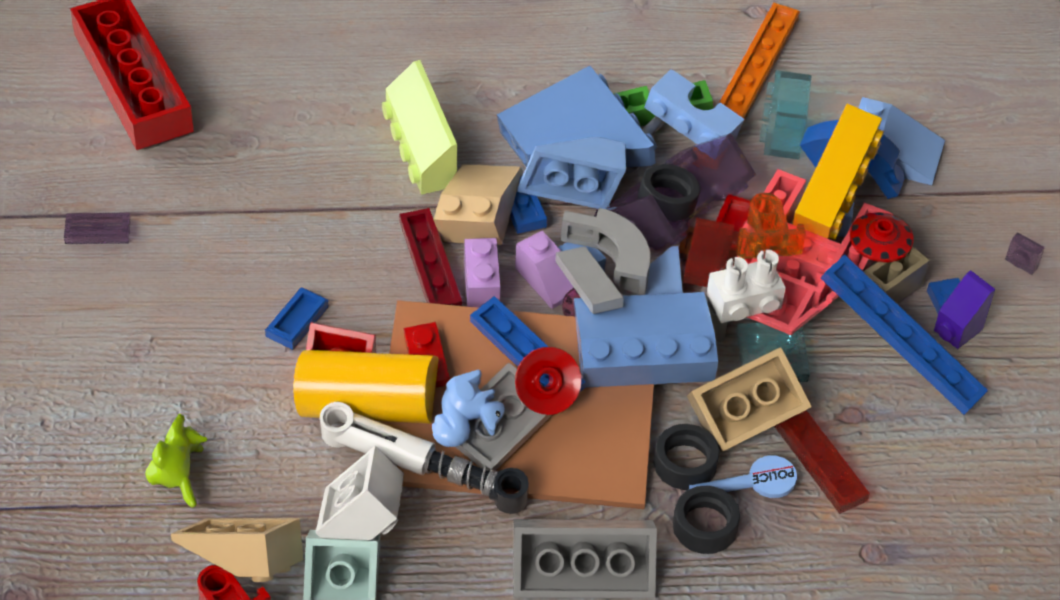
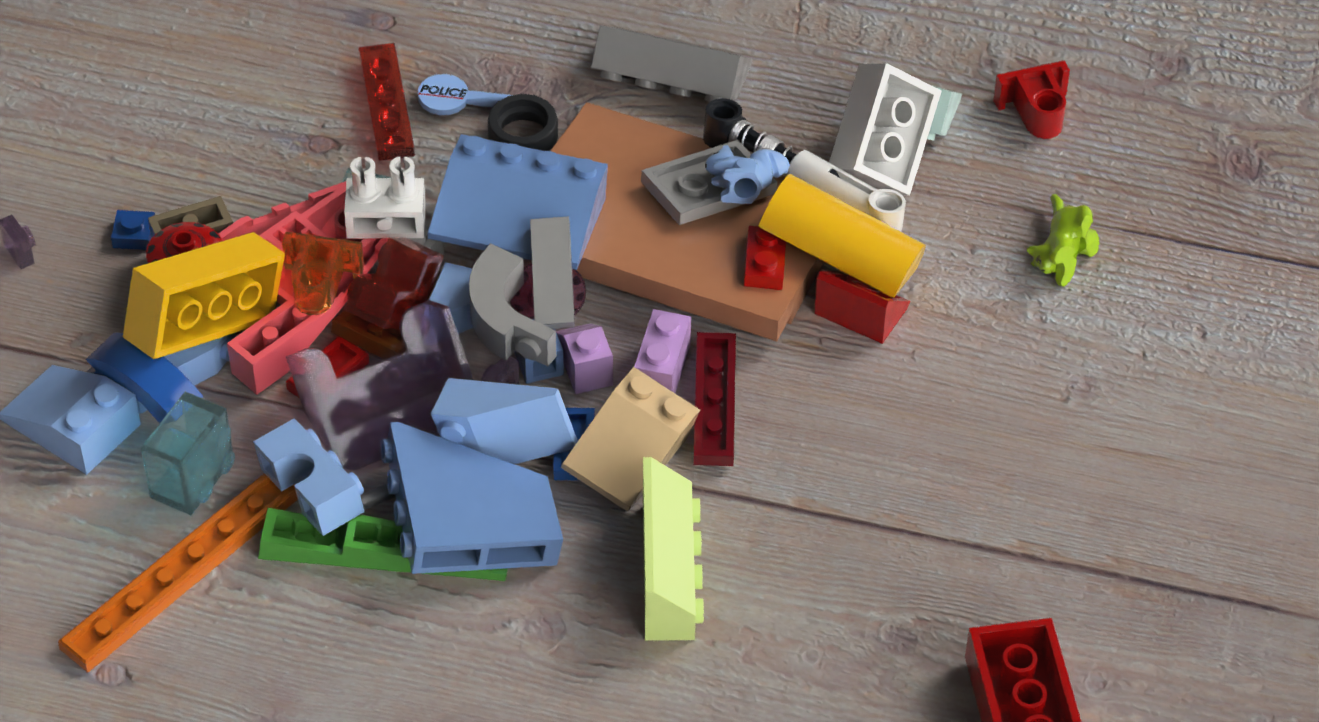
camera: 160 degrees left, 0 degrees up
clear purple tile [64,213,131,244] -> none
tan slope [171,518,303,582] -> none
blue tile [265,287,329,350] -> none
blue plate [470,296,586,393] -> none
red dish [515,347,581,415] -> none
black tyre [638,164,701,221] -> none
black tyre [673,486,740,554] -> none
tan slope [687,347,812,452] -> none
blue plate [820,254,988,415] -> none
dark purple slope [934,270,995,350] -> none

